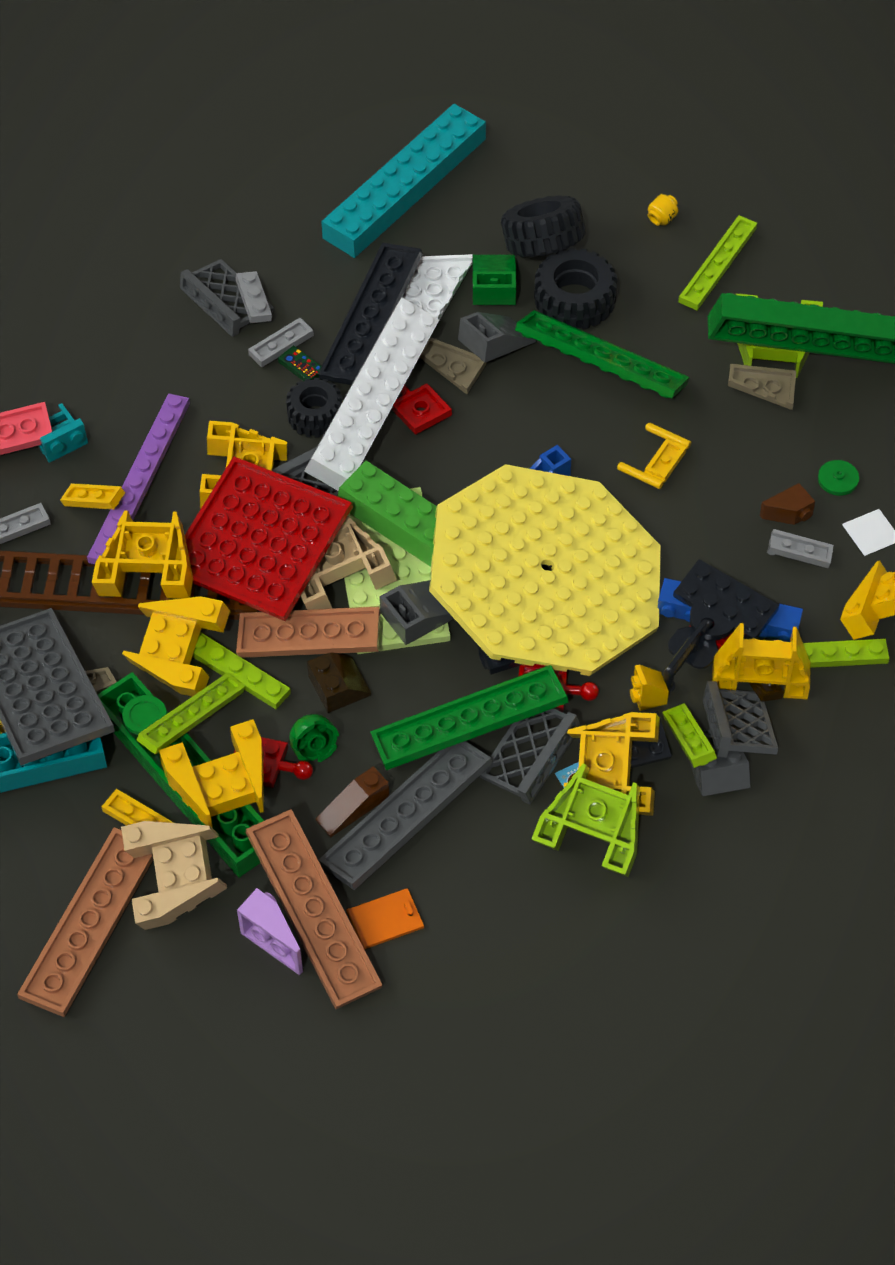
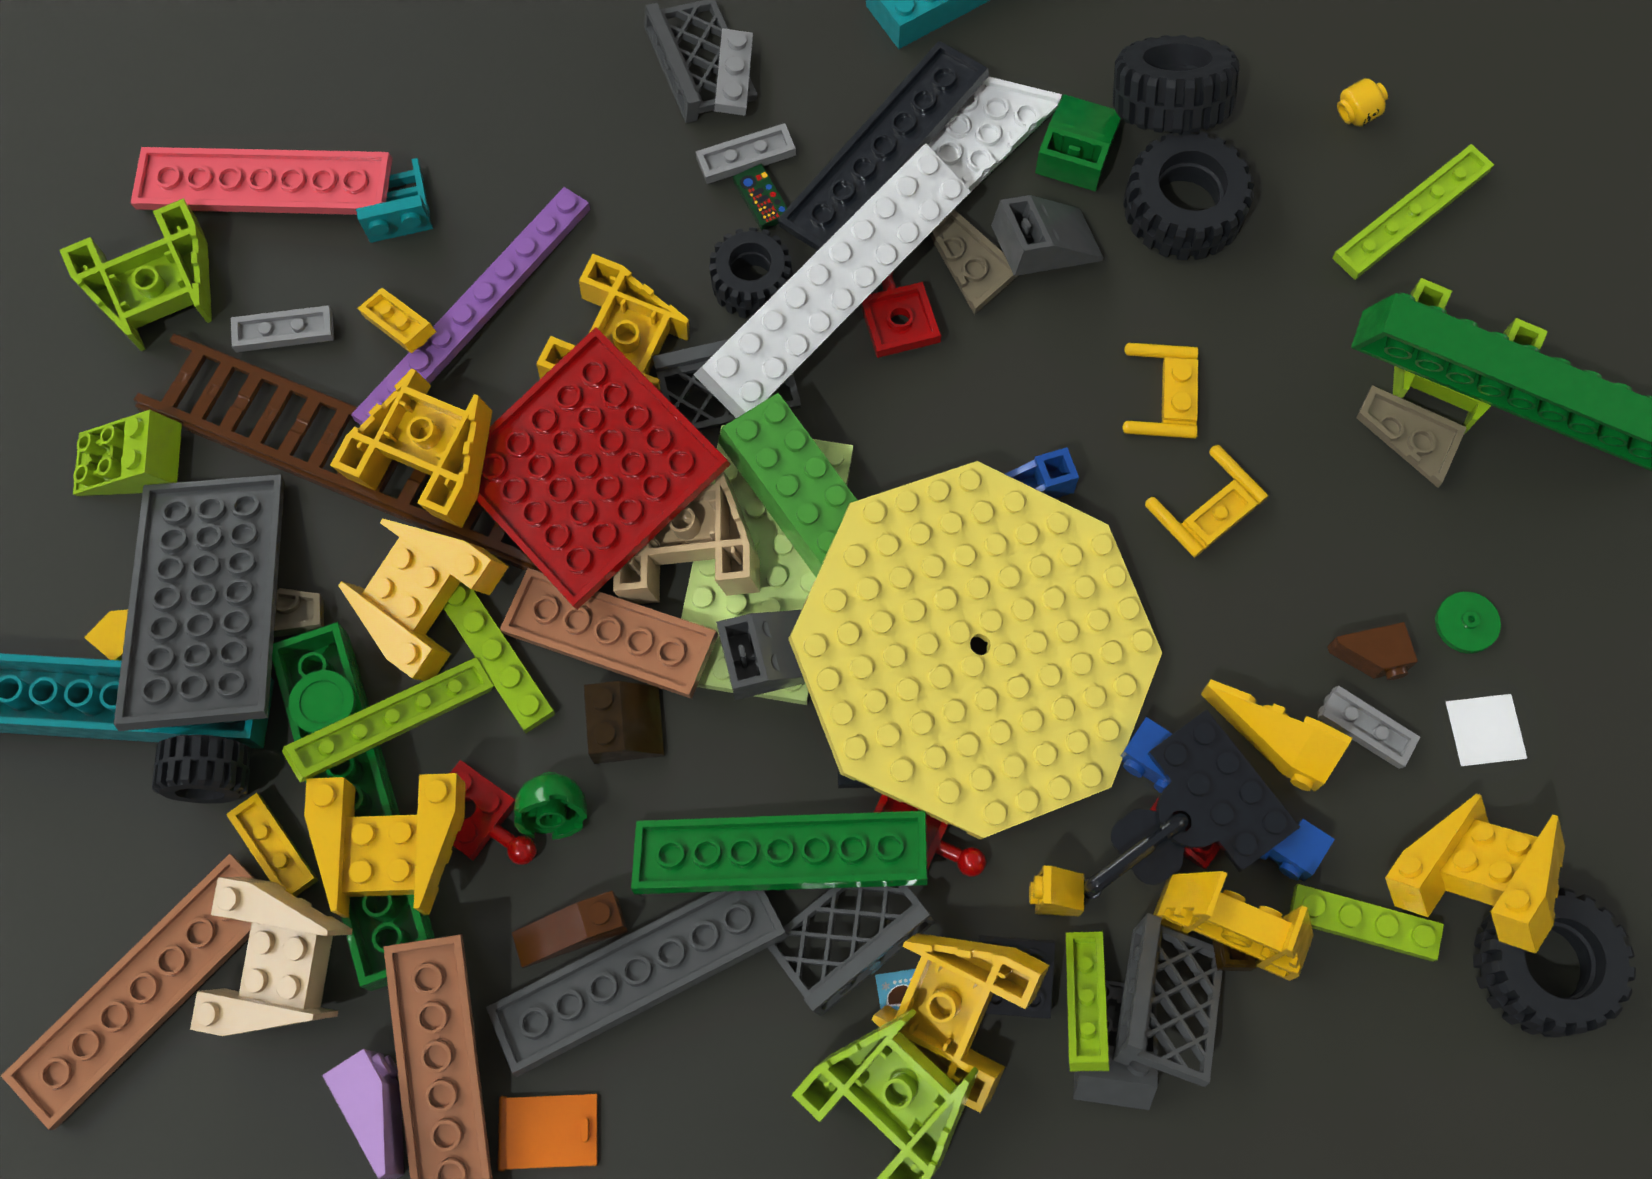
camera: 20 degrees right, 15 degrees up
green plate [515,310,690,398] -> none
none -> black tyre [152,735,252,803]
none -> yellow plate [1122,343,1198,439]
none -> yellow wedge [1201,679,1352,791]

